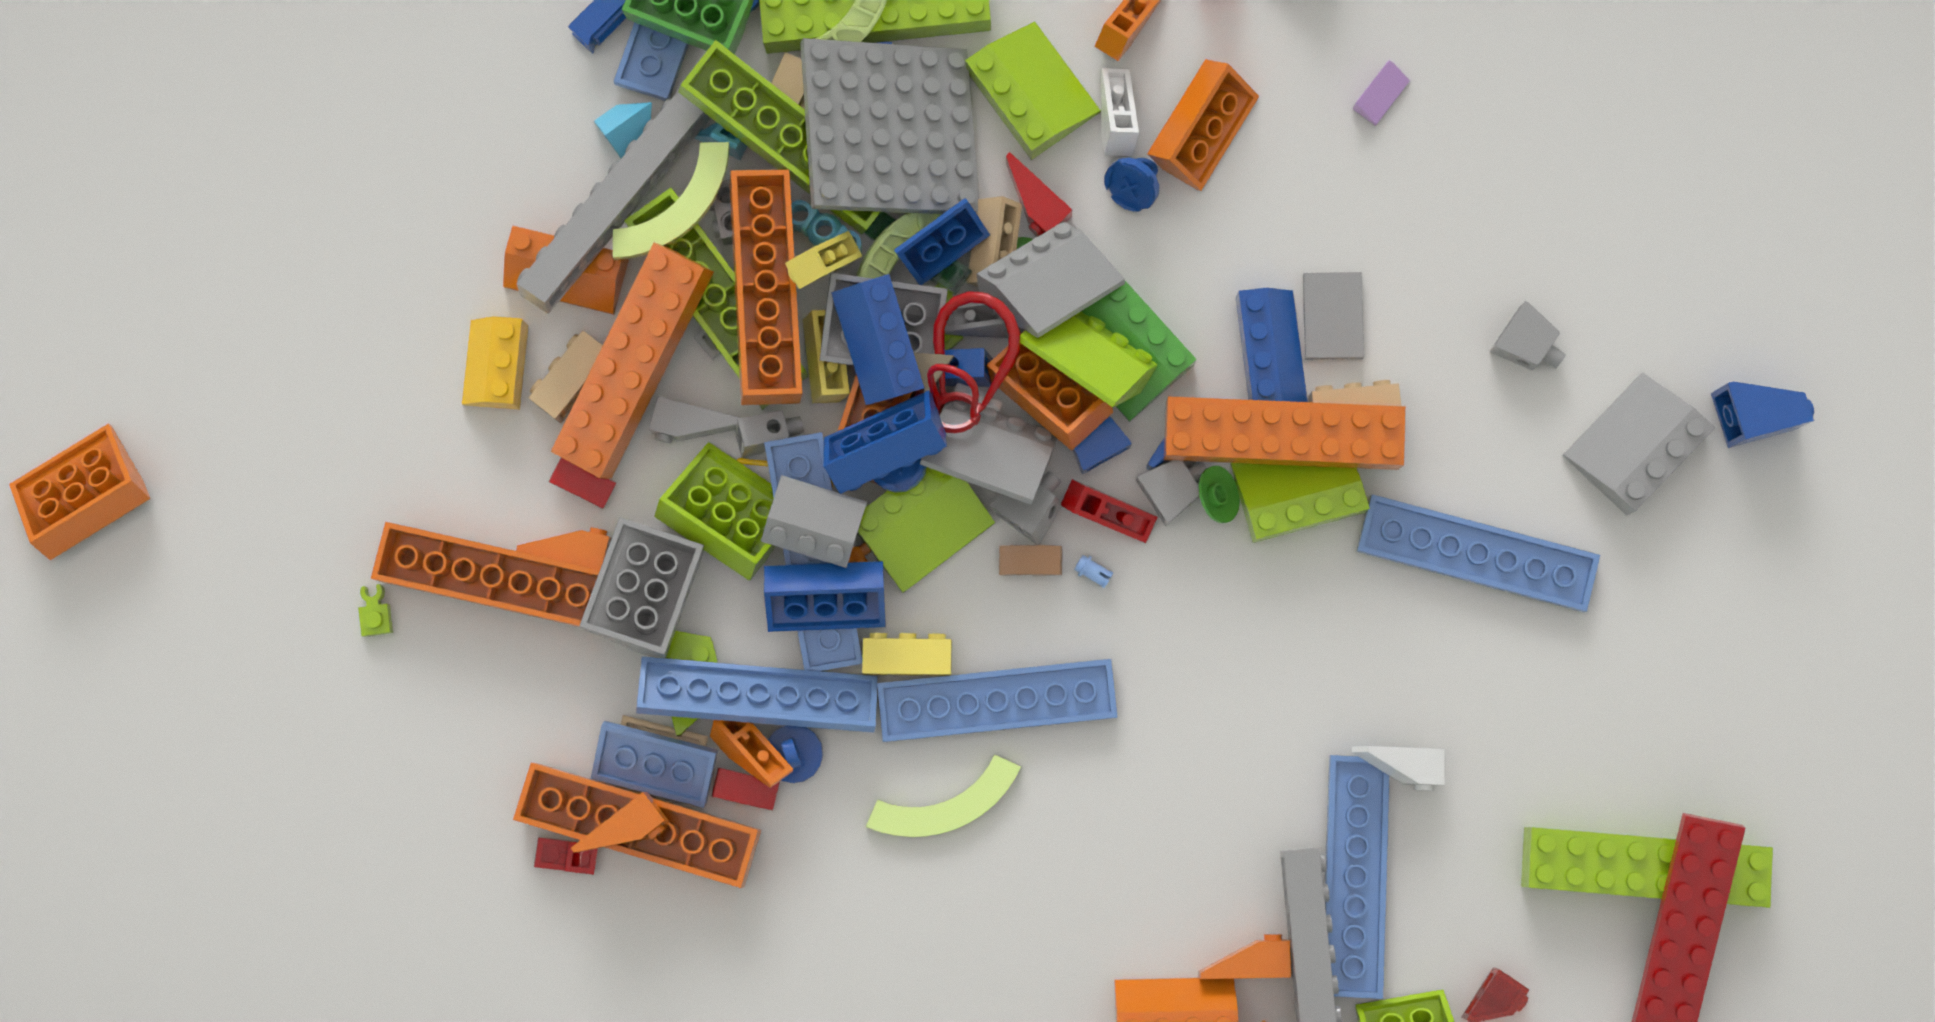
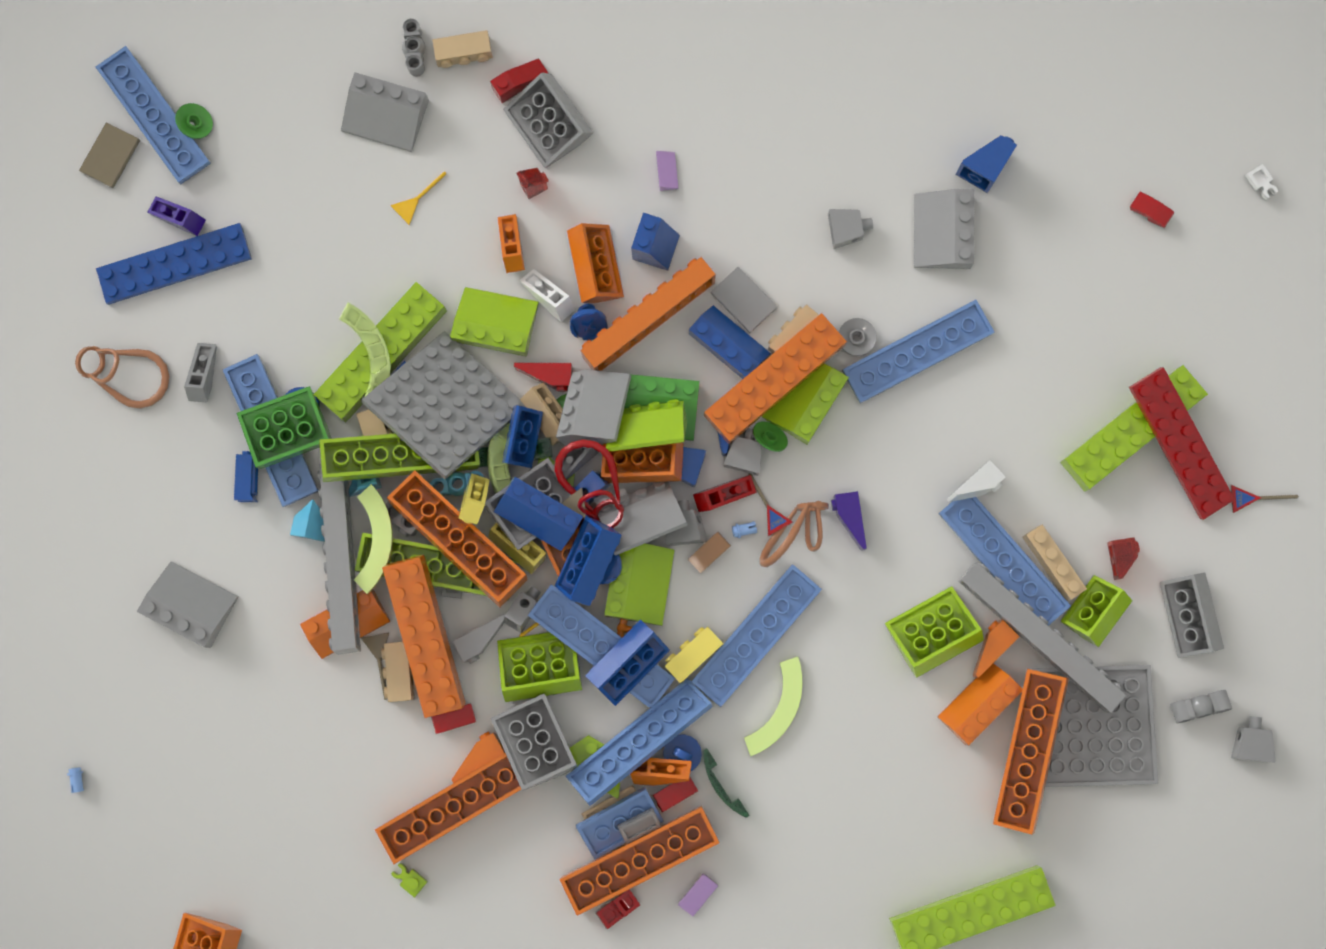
camera: 45 degrees left, 0 degrees up
yellow slope [462,316,529,410] -> none
orange slope [571,792,669,853] -> none
light grey slope [761,475,867,568] -> none
none -> light blue pin [67,767,84,793]
none -> light grey slope [137,562,238,648]
none -> dark tan piece [361,633,389,700]
none -> orange brick [580,257,716,371]
none -> light grey tile [617,808,662,844]
none -> blue slope [631,212,680,271]
none -> lavender slope [678,873,718,916]
none -> clear green slope [703,748,750,818]
none -> piece [748,473,793,536]
none -> nougat animal [759,501,829,567]
none -> dark purple slope [831,491,867,551]
none -> light grey dish [839,318,876,356]
none -> lime slope [885,586,984,678]
none -> tan brick [1022,524,1087,601]
none -> red slope [1130,191,1174,228]

